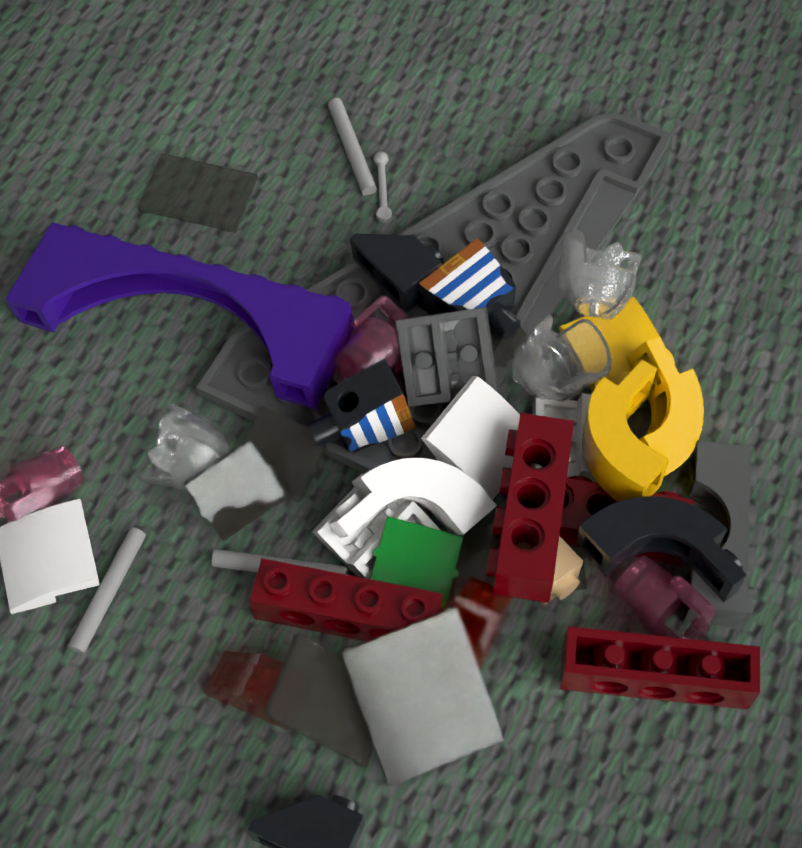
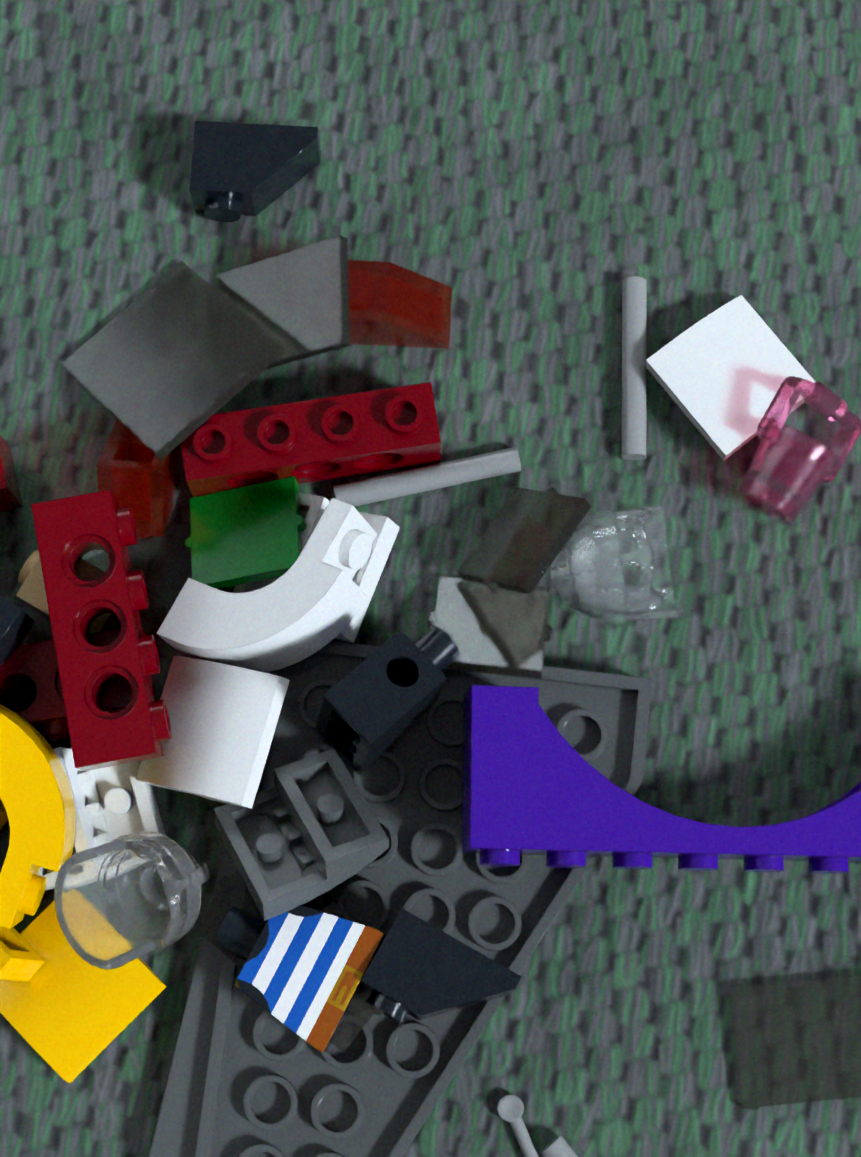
camera: 160 degrees right, 15 degrees up
clear pink piece [335,296,409,379] -> none
clear helmet [559,229,642,319] -> none

